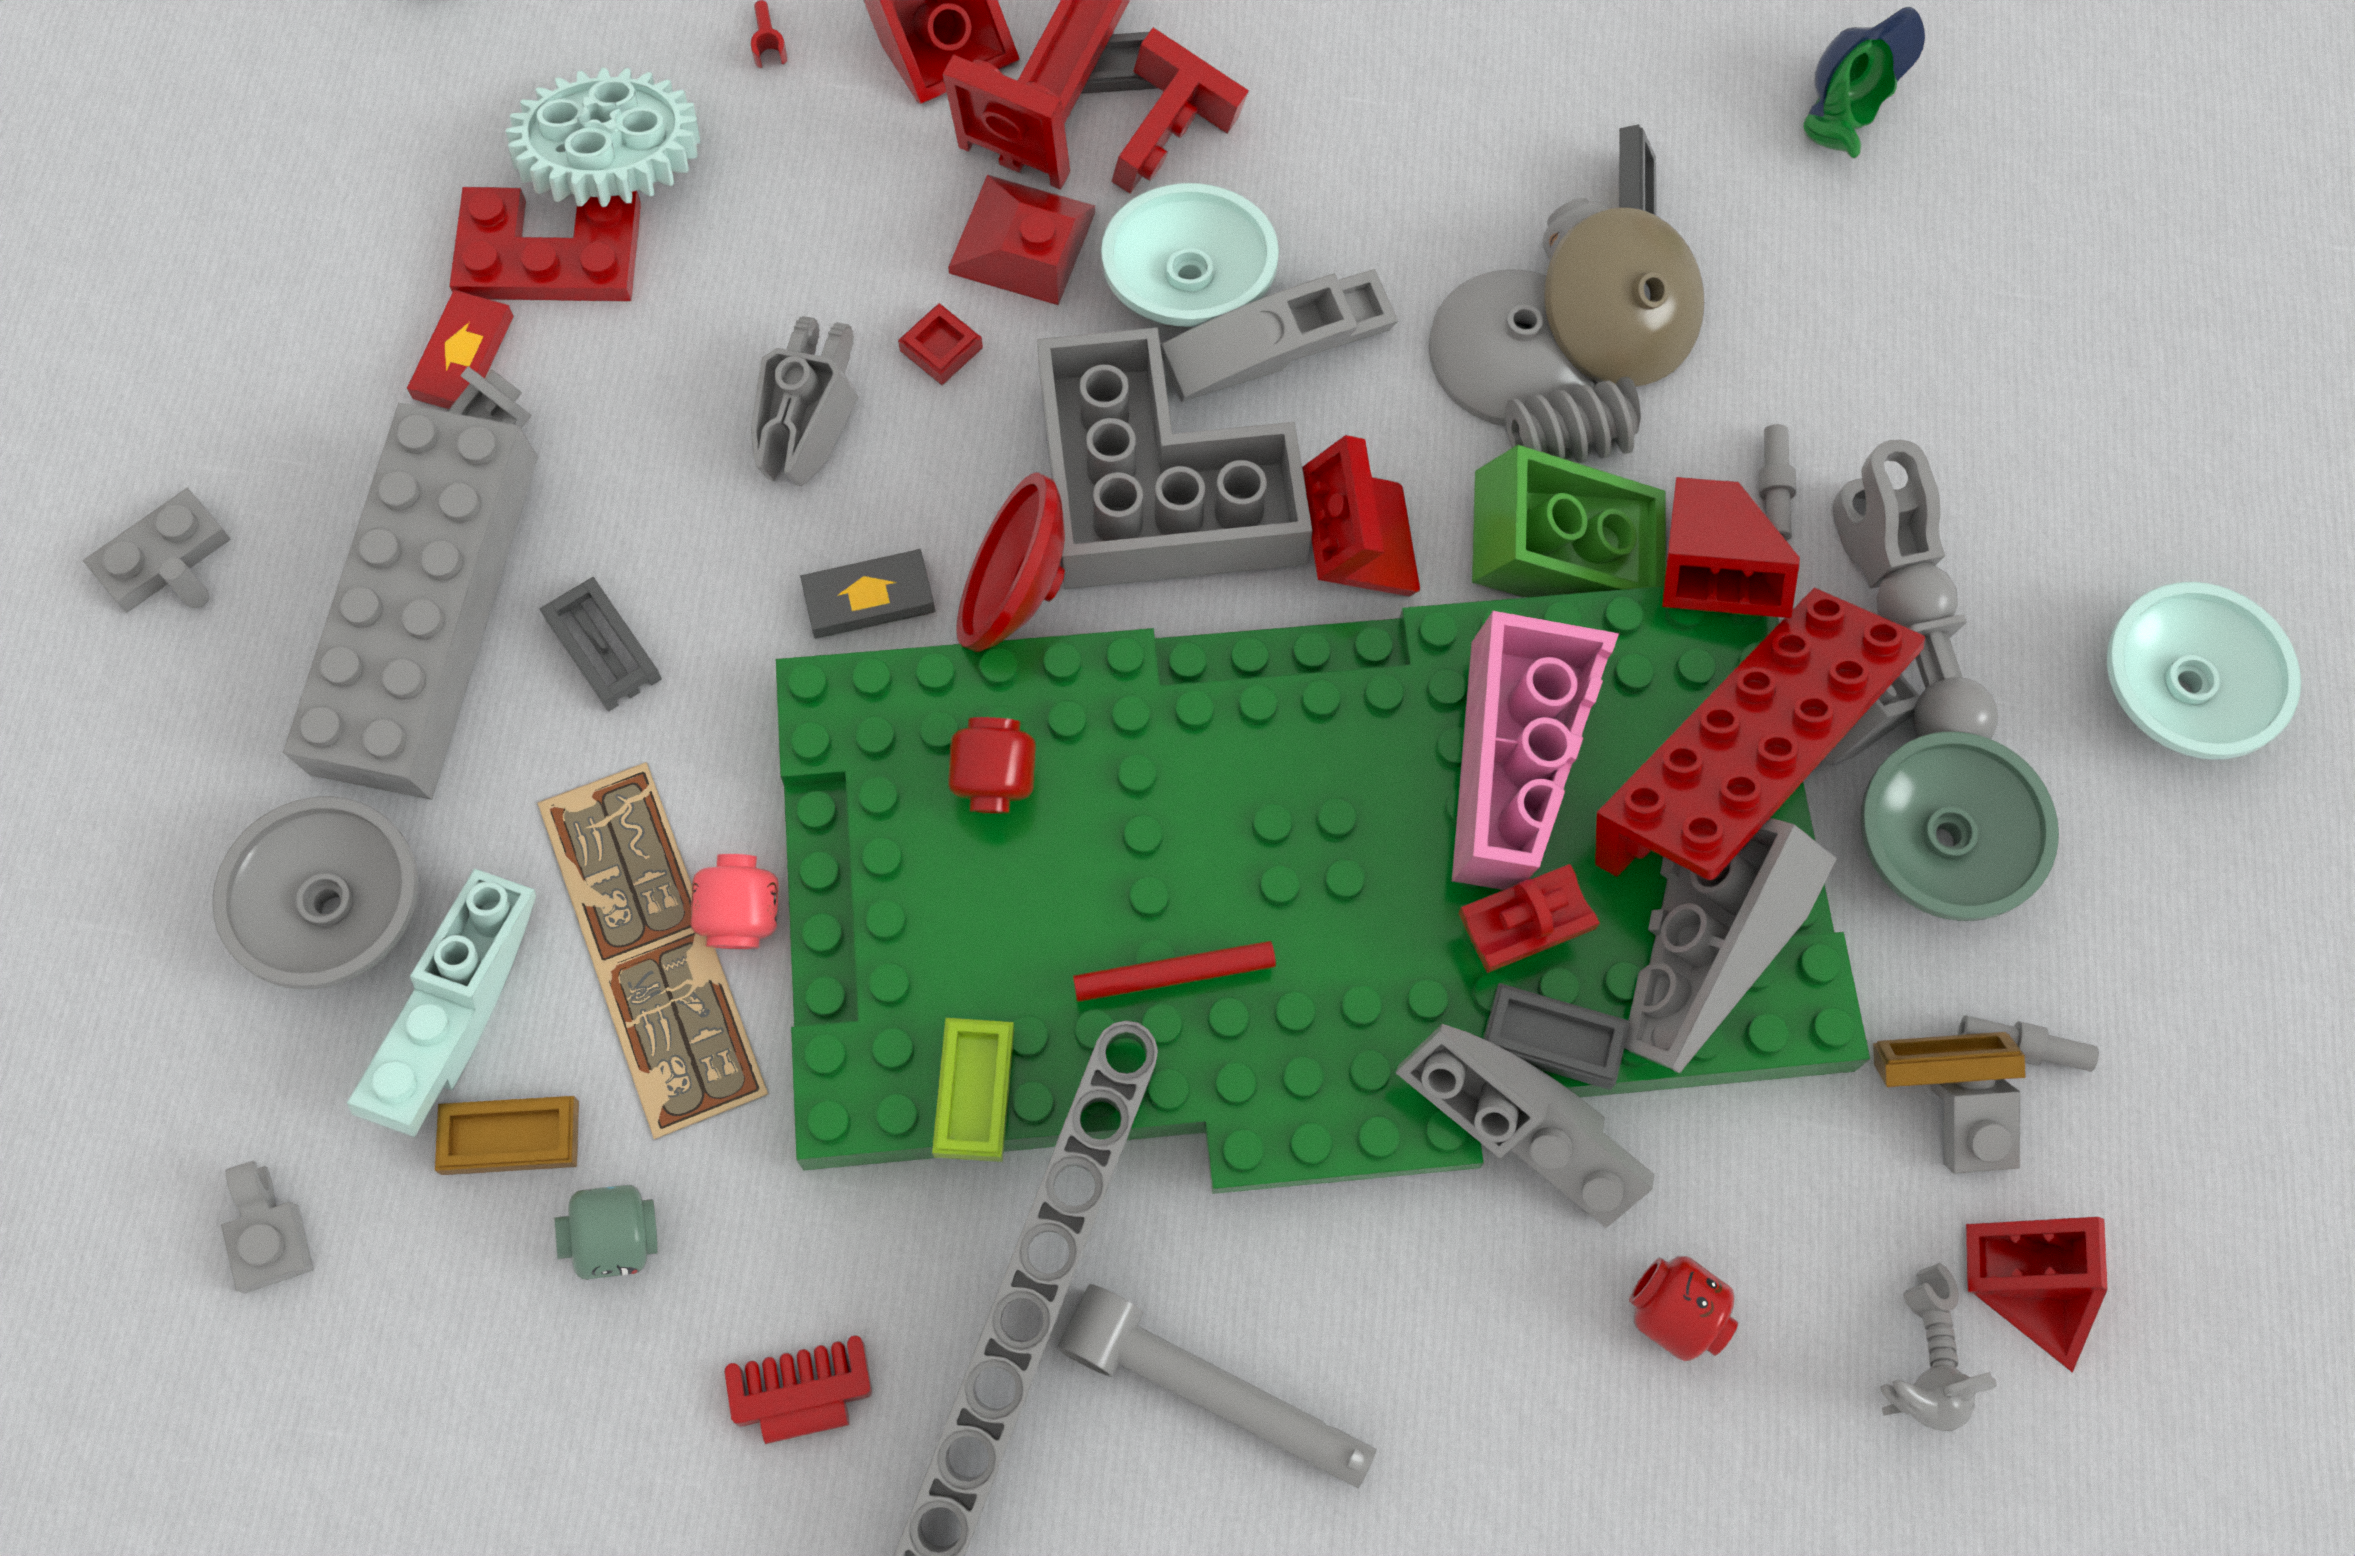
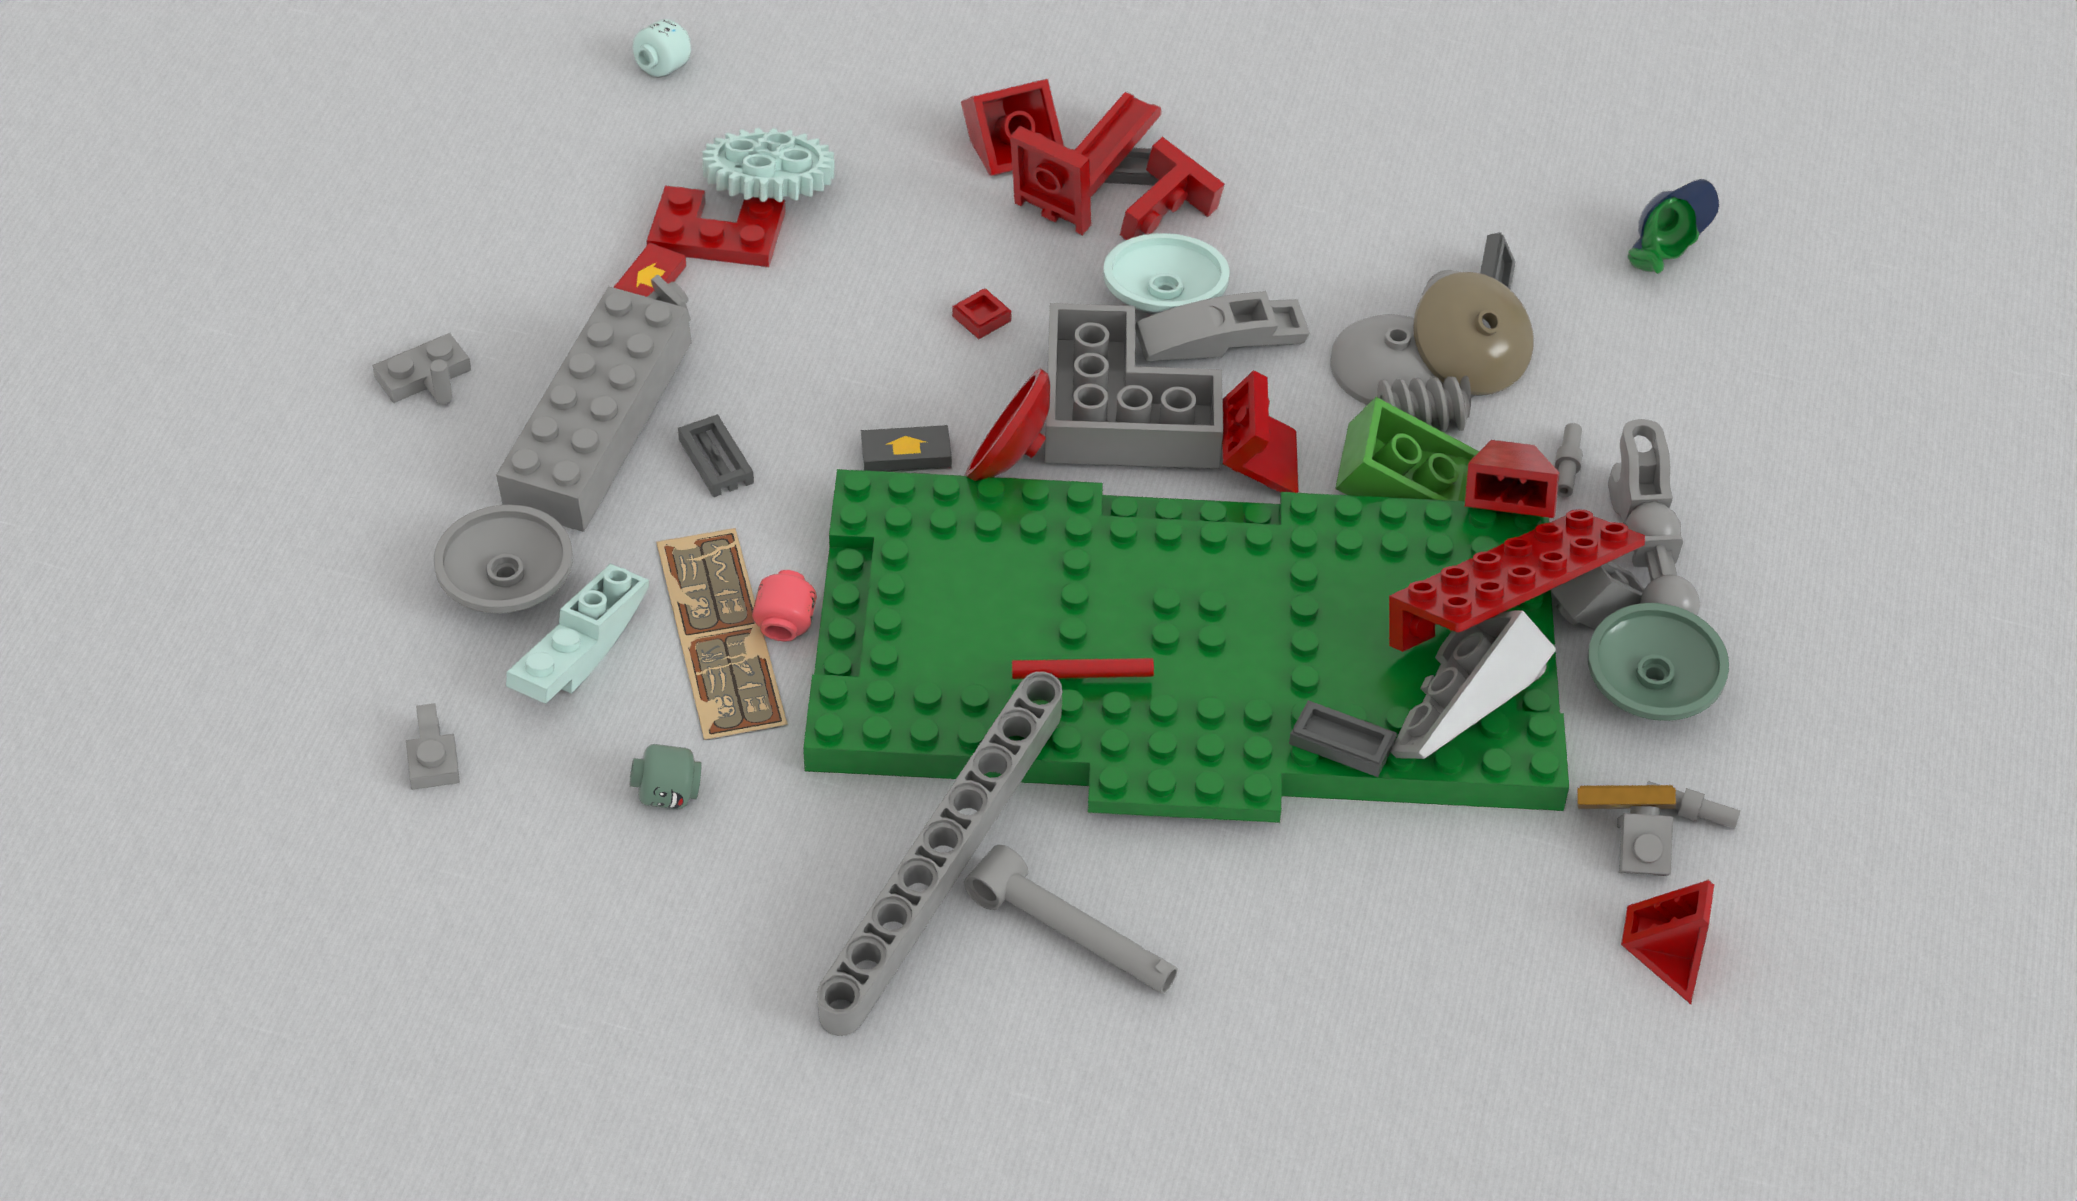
camera: 10 degrees right, 20 degrees down
pearl gold tile [435,1096,579,1175] -> none
red piece [724,1335,872,1444] -> none
red hand [751,0,788,68] -> none
light grey hinge [751,316,858,486] -> none
lime tile [932,1018,1015,1162] -> none
red slope [948,175,1095,305] -> none
red head [948,717,1036,814] -> none
light grey slope [1396,1024,1654,1228] -> none
bright pink wedge [1452,611,1619,890] -> none
red hips [1458,864,1600,973] -> none
red head [1629,1256,1738,1361] -> none
light grey piece [1880,1263,1997,1431] -> none
light aqua dish [2107,582,2301,759] -> none

